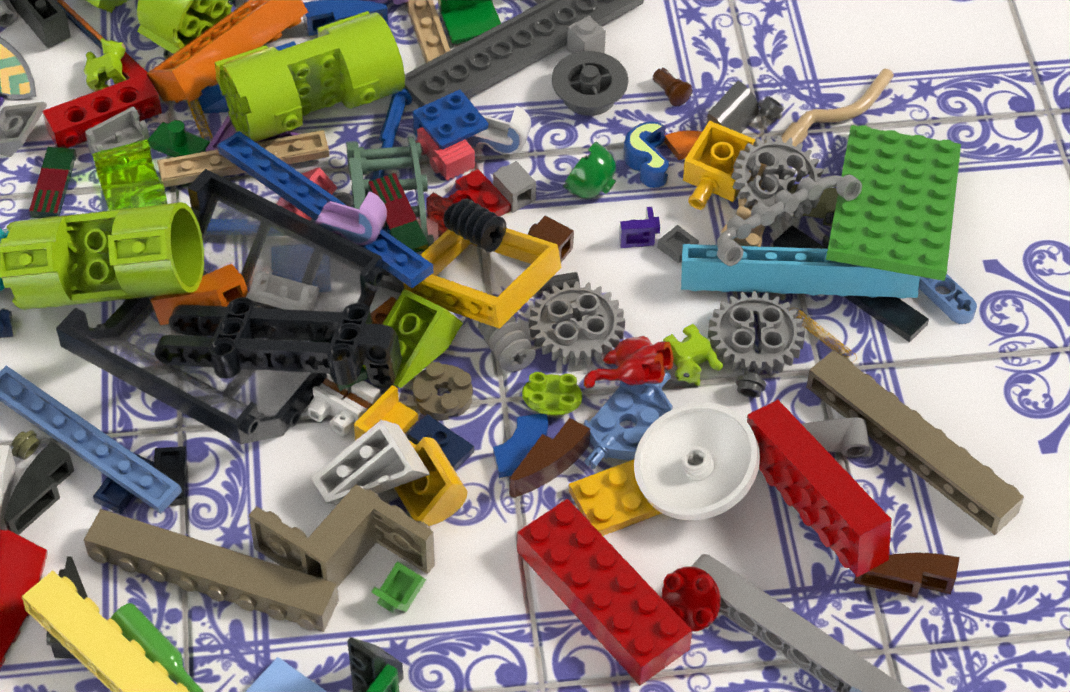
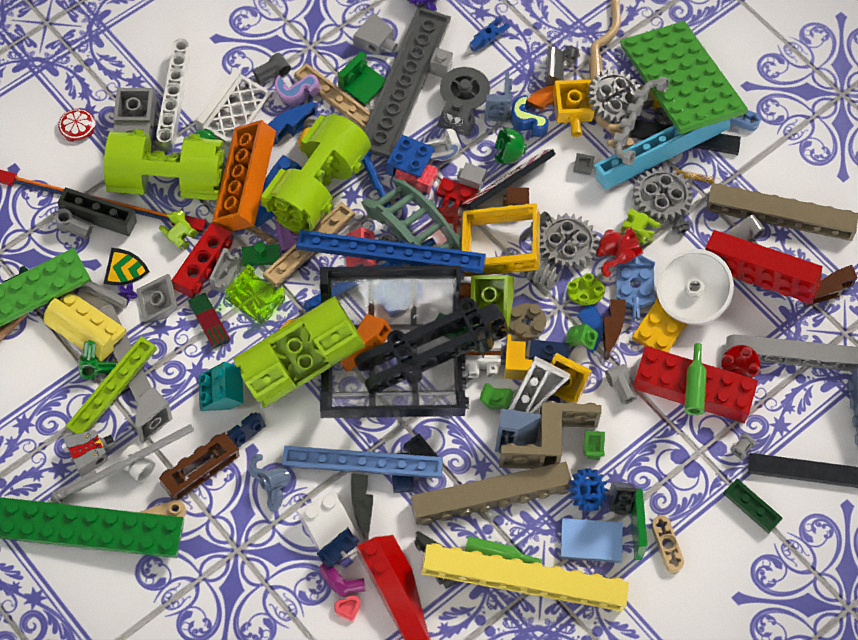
camera: 35 degrees left, 10 degrees up
olive plate [11,430,40,460] -> none
light grey hinge [246,272,320,311] -> none
lavender animal [315,191,387,245] -> none
tile [368,173,428,253] -> none
black piece [443,198,507,253] -> none
dark purple bracket [619,207,660,248] -> none
reddish brown pin [653,67,692,107] -> none
none -> dark grey torso [437,98,475,137]
none -> black tile [461,148,556,211]
none -> blue hinge [470,16,510,52]
none -> bright green bracket [480,383,514,409]
none -> sand blue bracket [484,72,512,122]
none -> sand blue slope [495,408,541,452]
none -> bright green bracket [565,324,598,350]
none -> blue gear [568,468,609,512]
none -> light grey piece [605,364,638,404]
none -> bright green piece [684,343,706,416]

